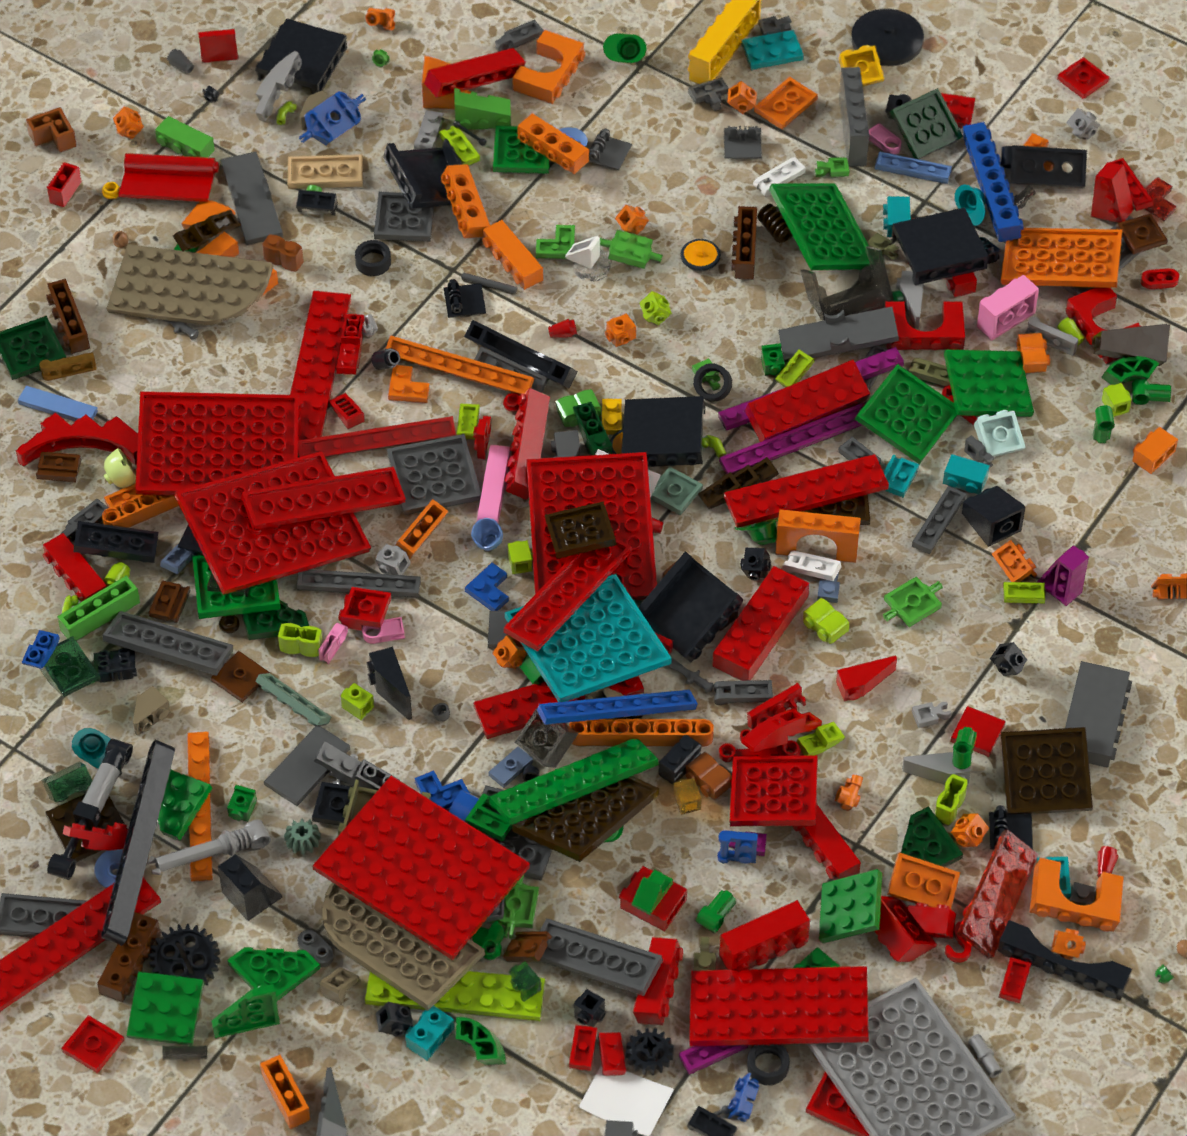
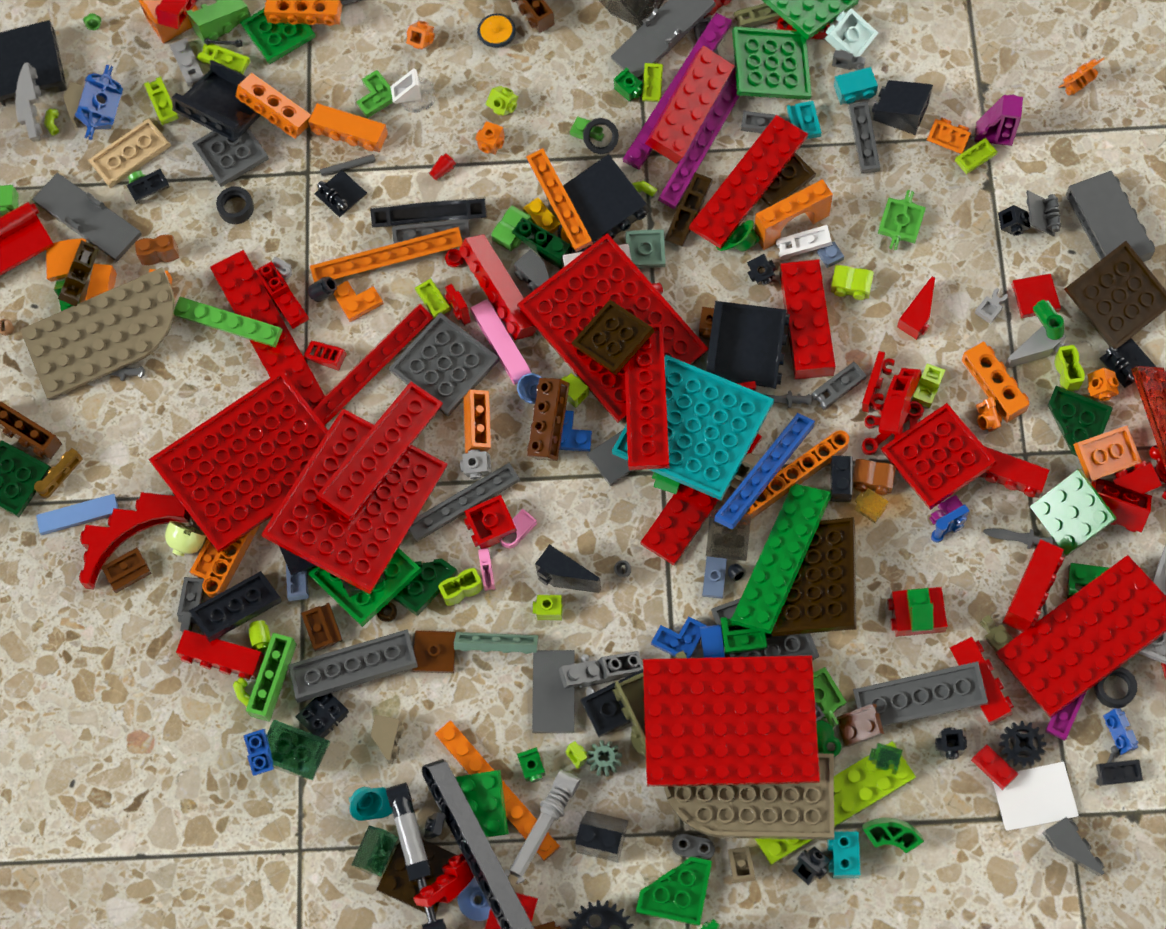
camera: 30 degrees left, 15 degrees up
orange brick [492,635,527,669] -> none
red plate [569,1025,597,1071] -> none
bright green plate [600,230,662,269] -> none
green piece [696,890,736,933] -> none
none -> lime plate [144,76,179,125]
none -> bright green plate [173,297,283,348]
none -> black plate [423,812,446,839]
none -> orange plate [526,148,593,252]
none -> reddish brown brick [527,378,570,461]
none -> lime plate [565,741,588,769]
none -> orange brick [961,341,1030,423]
none -> dark grey sword [983,528,1054,549]
none -> dark grey hinge [1026,190,1061,237]

